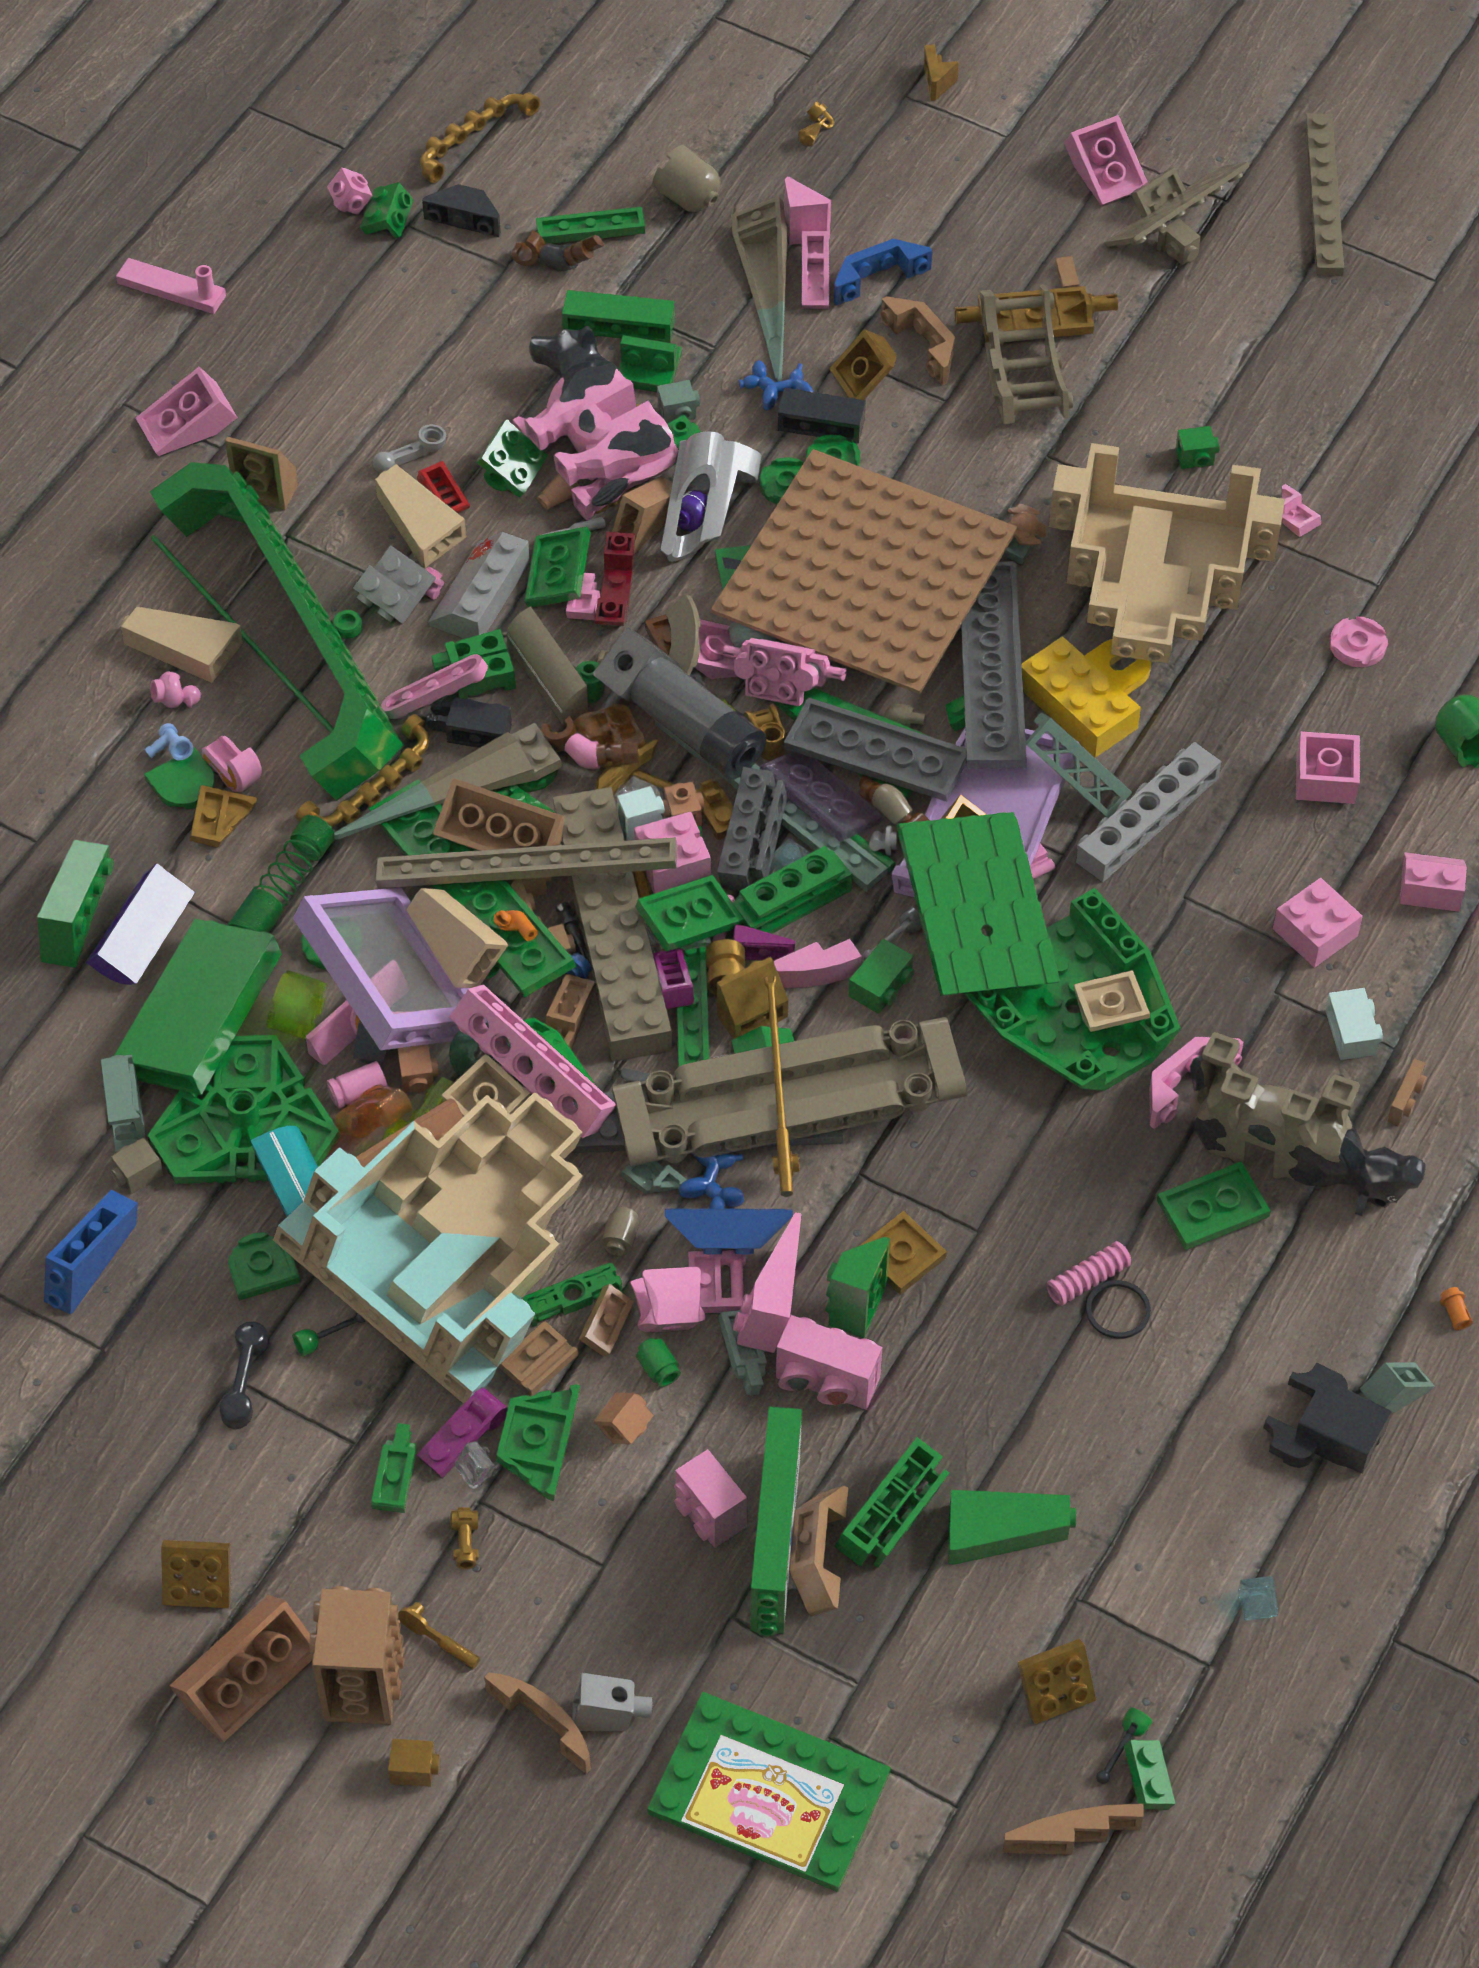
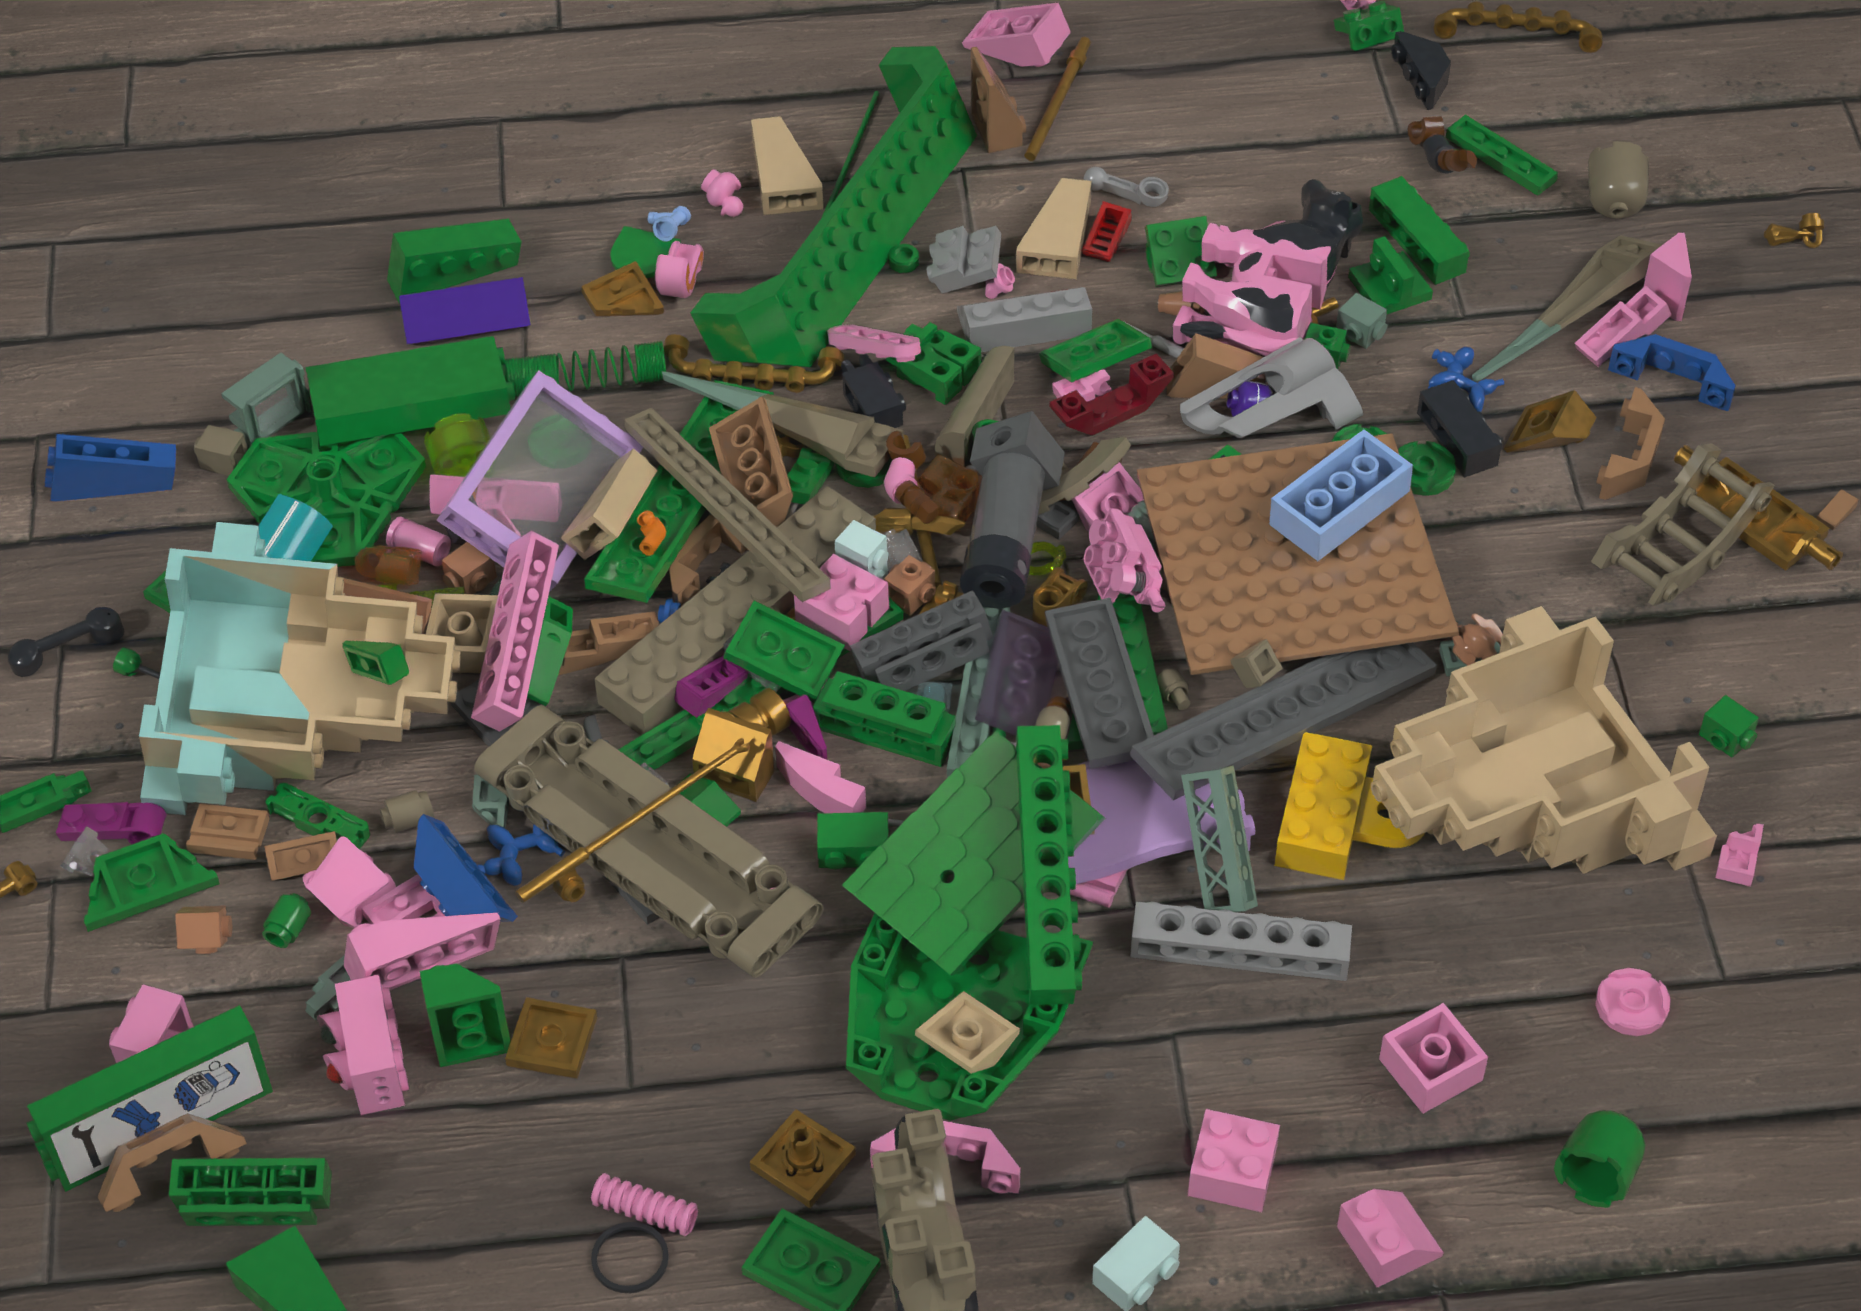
camera: 55 degrees right, 5 degrees down
none -> green slope [342,640,409,685]
none -> pearl gold plate [750,1109,856,1208]
none -> green brick [1016,725,1082,1005]
none -> pearl gold bar [1024,37,1091,161]
none -> dark tan slope [1230,639,1283,688]
none -> light blue brick [1269,429,1413,561]

